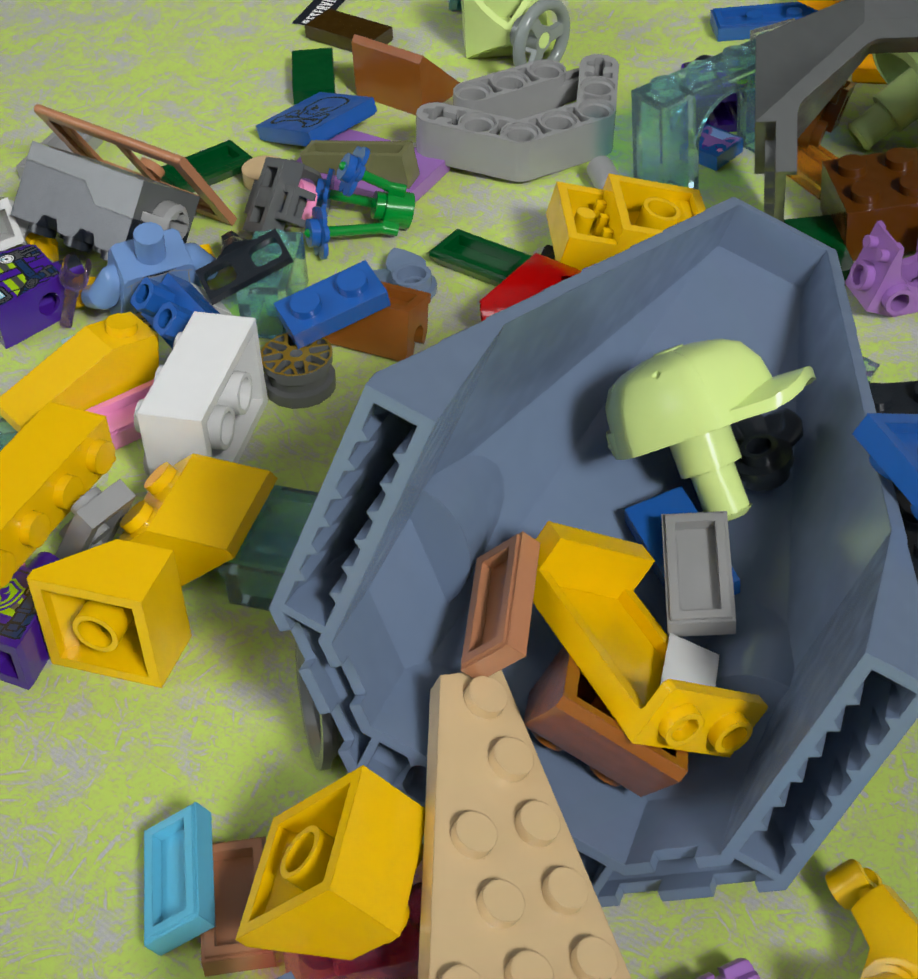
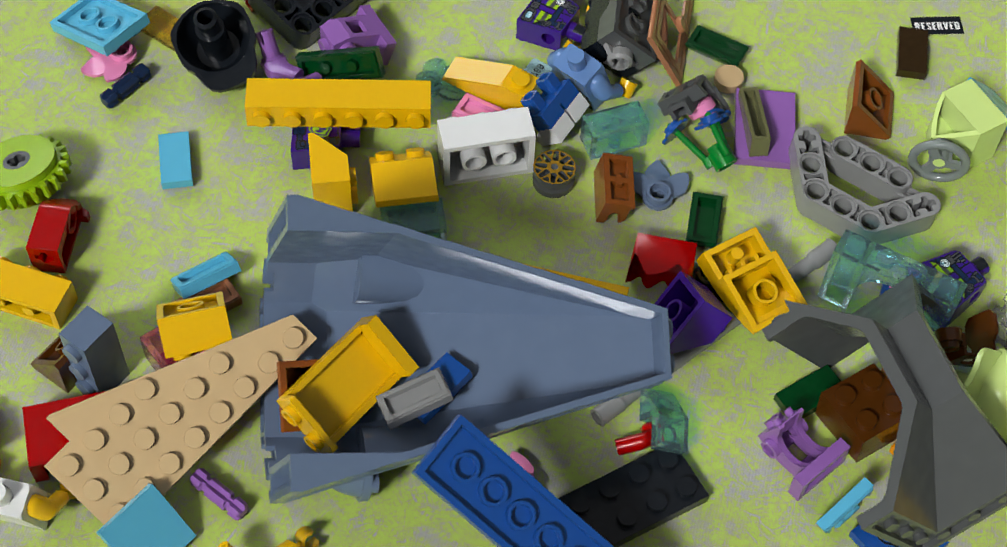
camera: 60 degrees right, 15 degrees up
light grey plate [55,479,136,559] -> none
clear purple hand [59,254,92,328] -> none
black piece [195,229,294,305] -> none
blue tile [256,92,377,147] -> none
blue plate [273,260,391,349] -> none
dark green tile [292,47,336,105] -> none
nougat tile [461,531,540,678] -> none
yellowish green piece [605,339,816,521] -> none
white sticker [660,633,719,687] -> none
black plate [730,408,804,491] -> none

